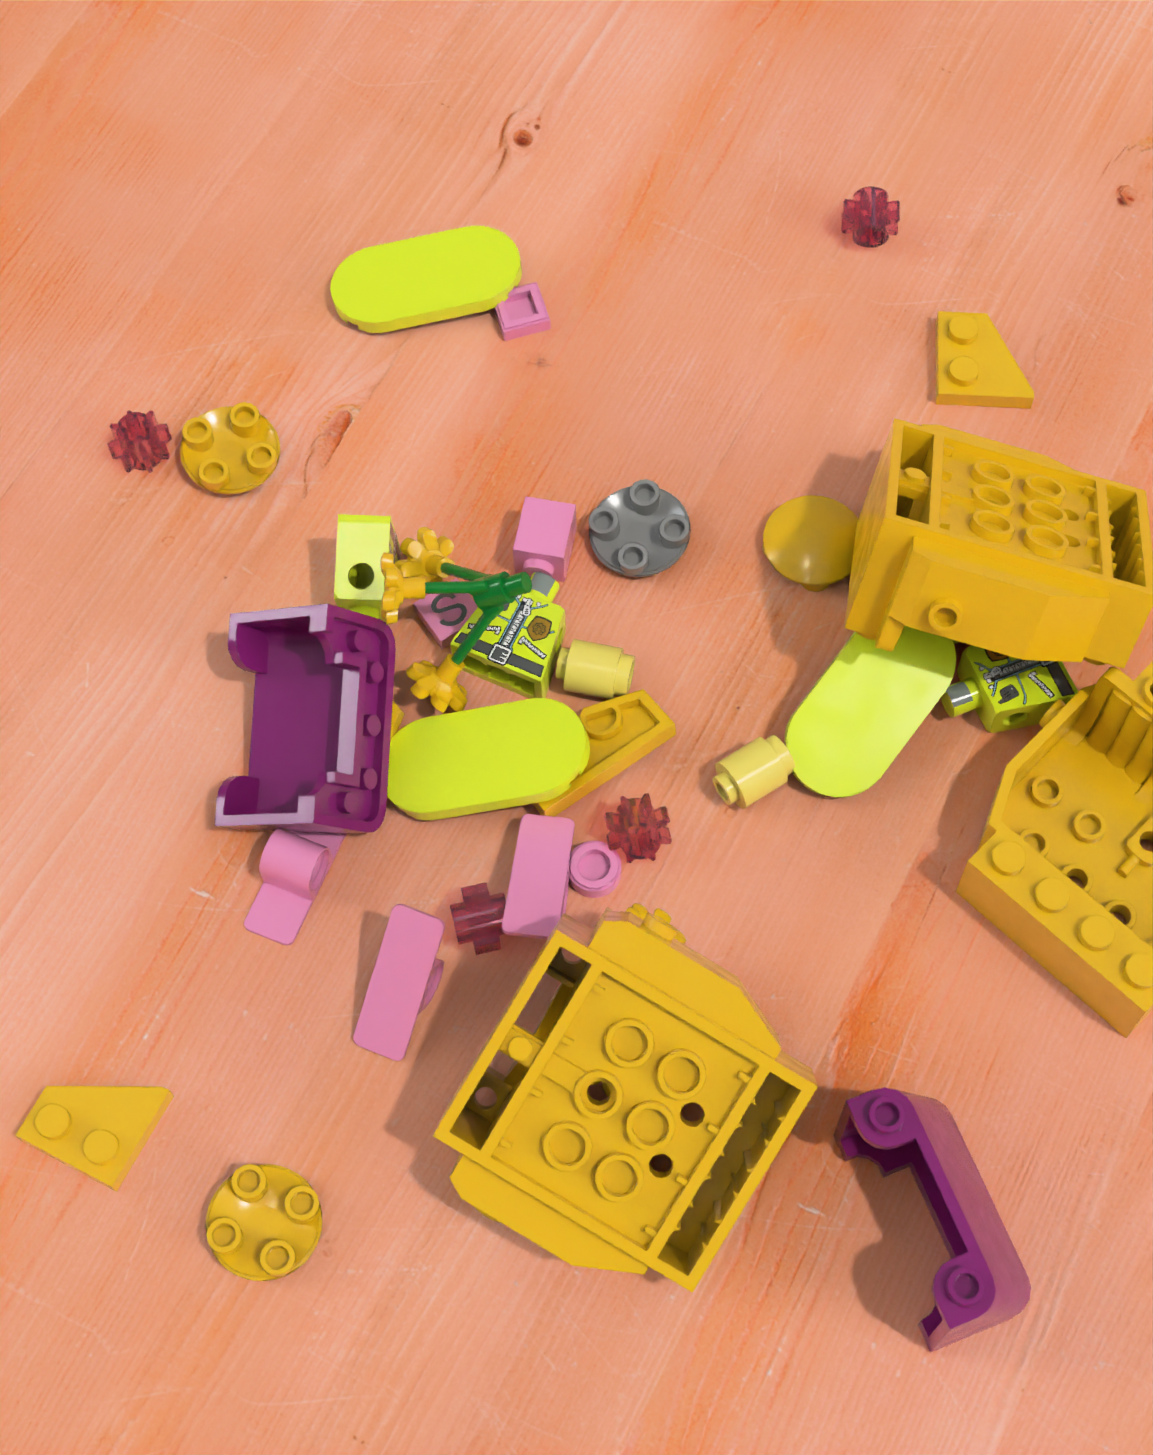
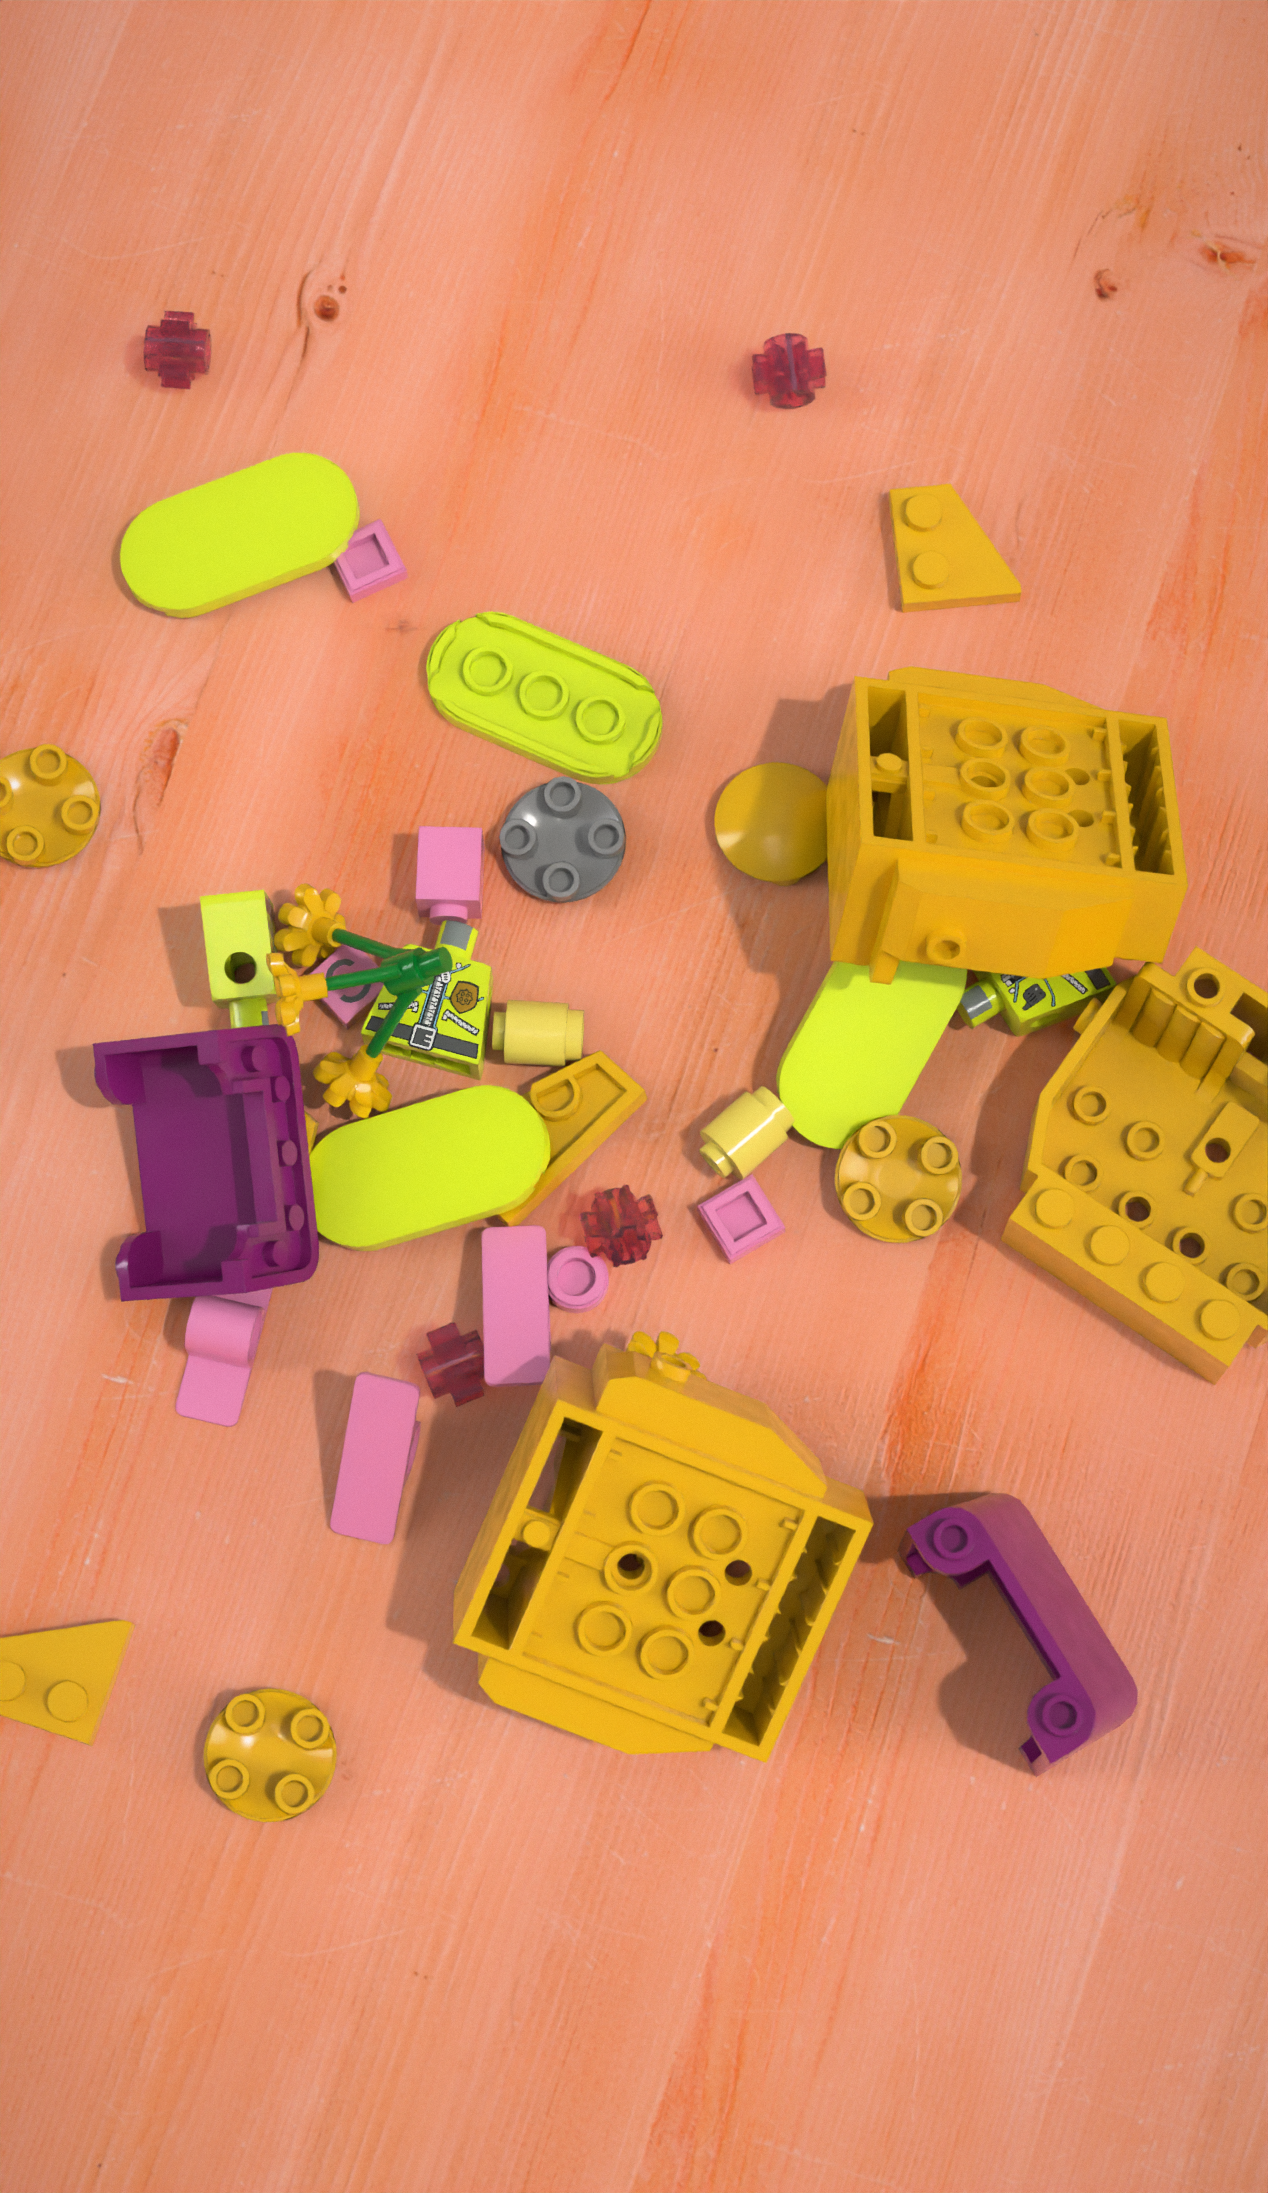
camera: 10 degrees left, 10 degrees up
none -> clear pink gear [144,311,211,389]
none -> neon yellow tile [426,611,663,784]
none -> bright pink tile [697,1174,785,1264]
none -> yellow dish [835,1115,962,1243]

